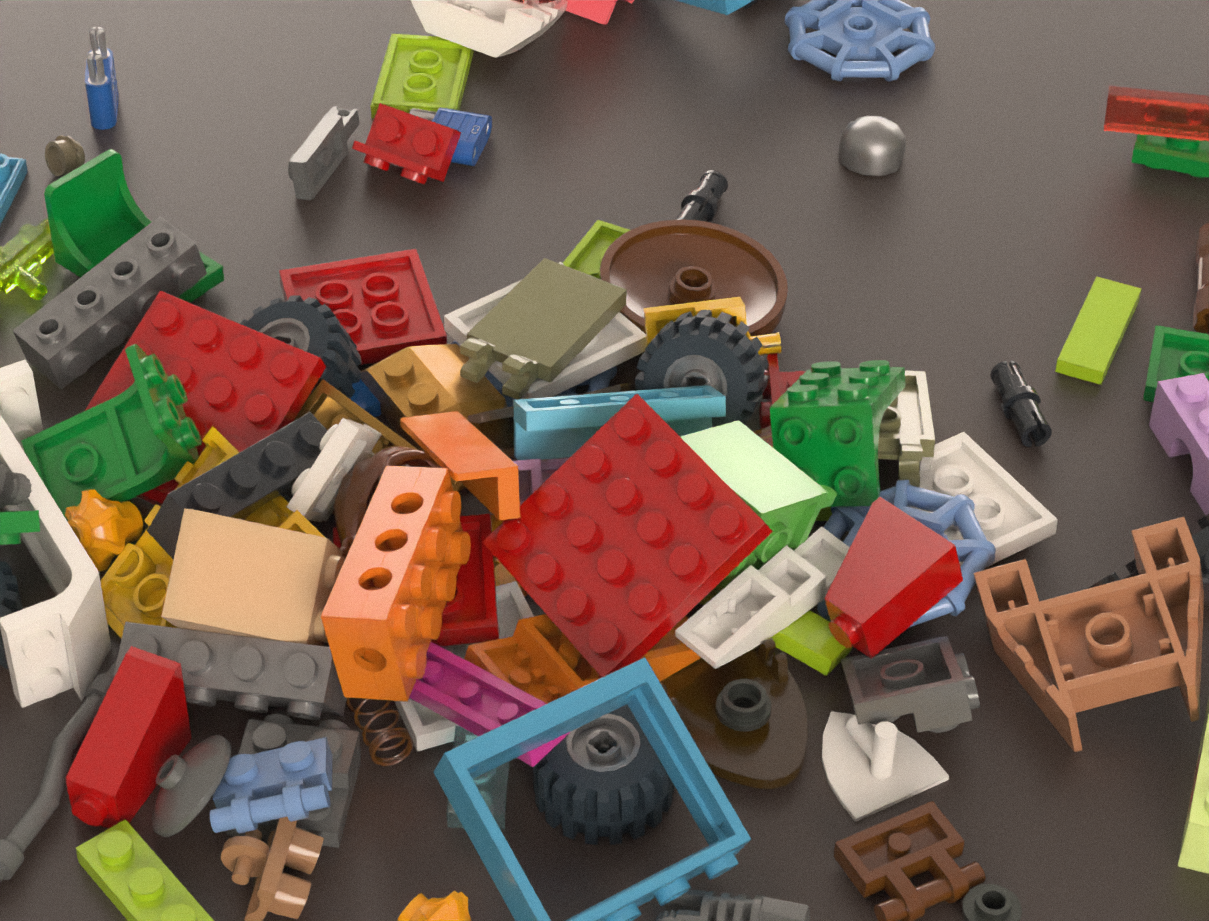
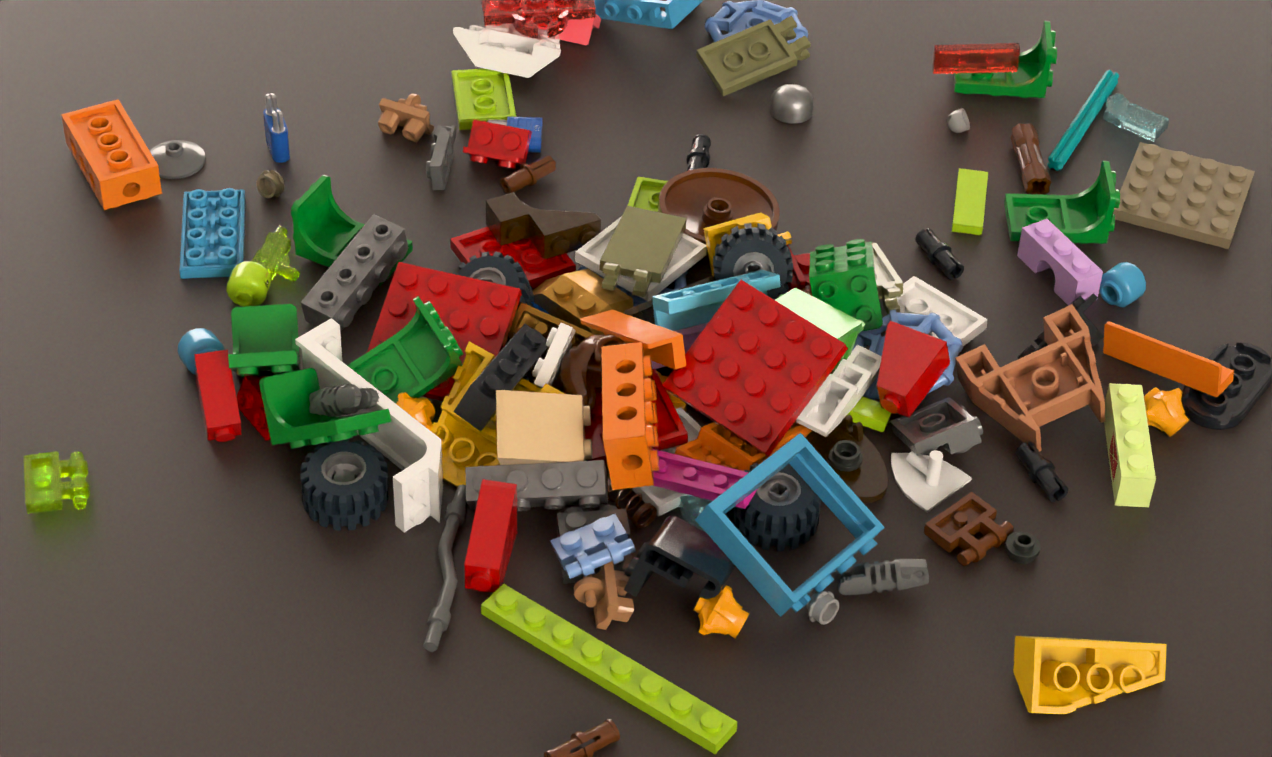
camera: 15 degrees left, 0 degrees up
dark grey dish [152,735,231,837] -> none
none -> medium nougat hips [378,93,434,143]
none -> dark brown arch [486,192,601,260]
none -> reddish brown axle [500,155,556,194]
none -> black piece [624,516,736,599]
none -> olive tile [696,16,811,96]
none -> light grey hinge [947,108,970,133]
none -> black pin [1015,441,1068,502]

